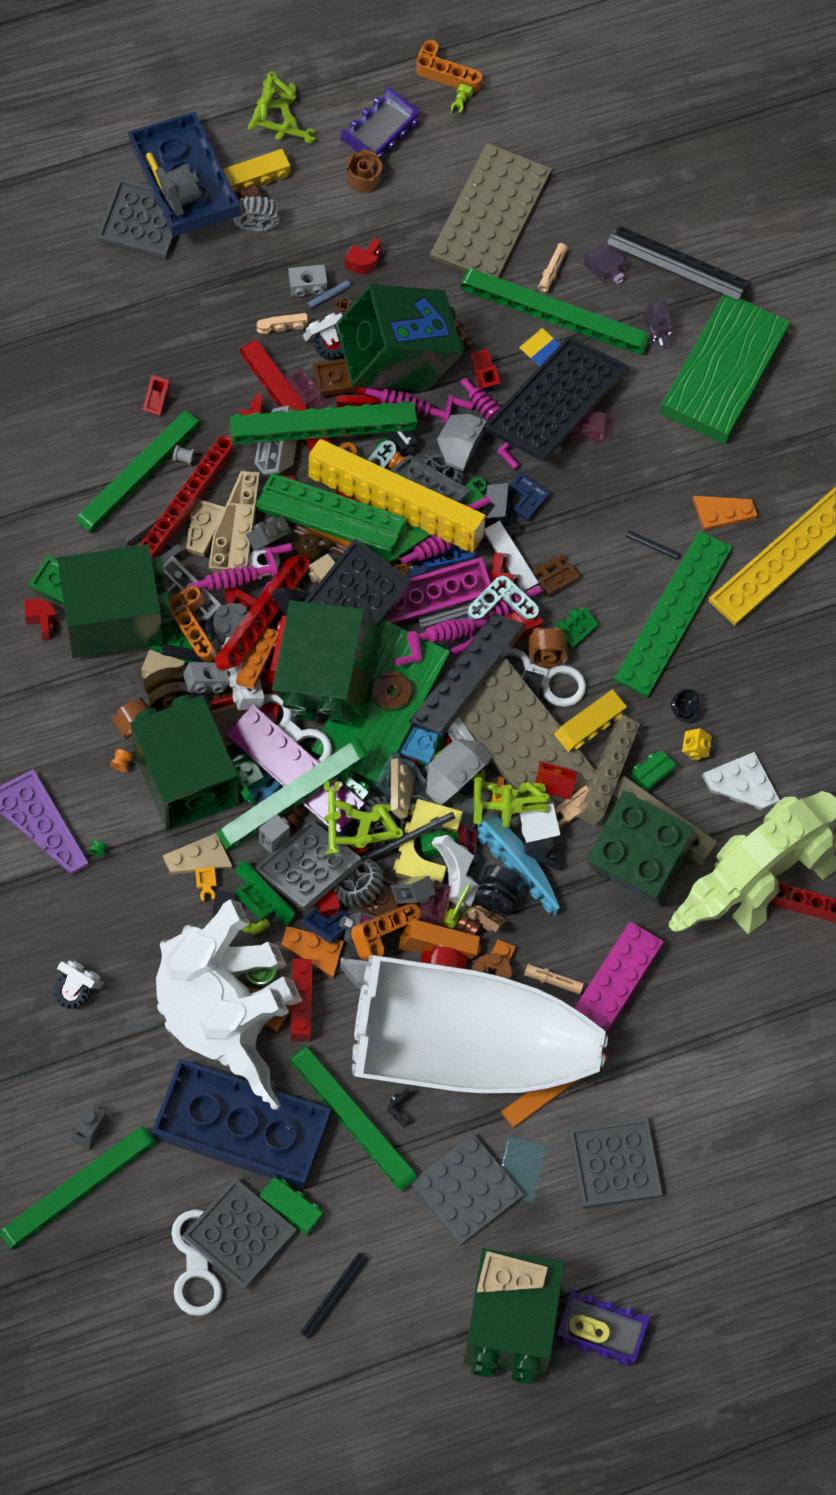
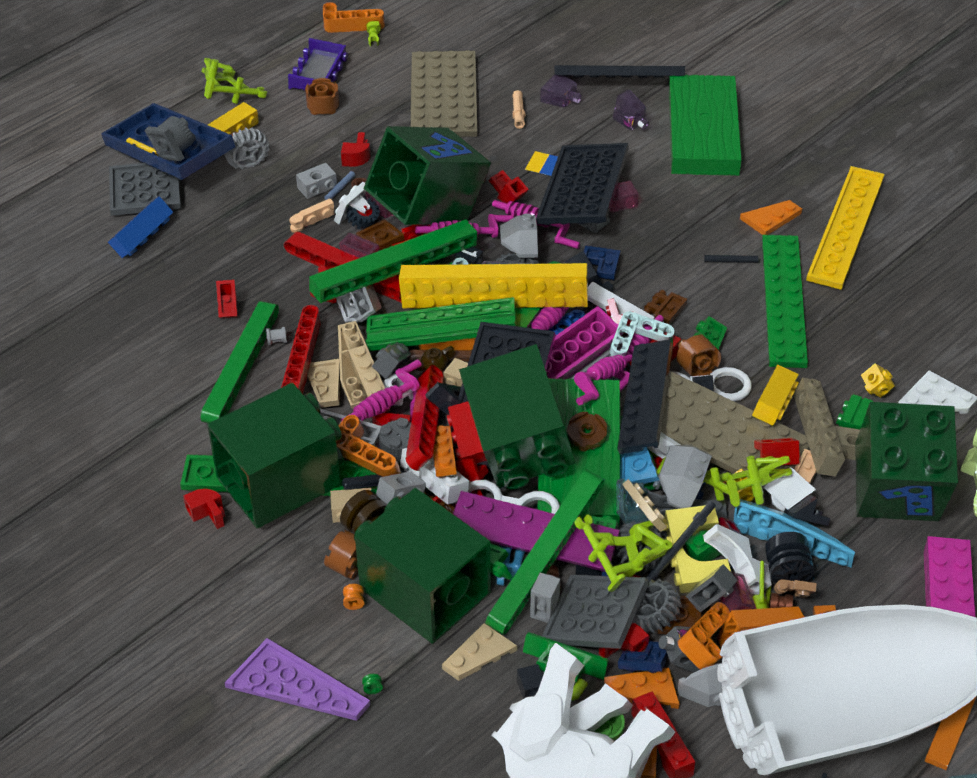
camera: 20 degrees left, 20 degrees down
light orange plate [195,866,217,902] -> none
green beam [460,269,650,355] -> none
black hair [671,688,701,722] -> none
none -> blue brick [108,196,173,258]

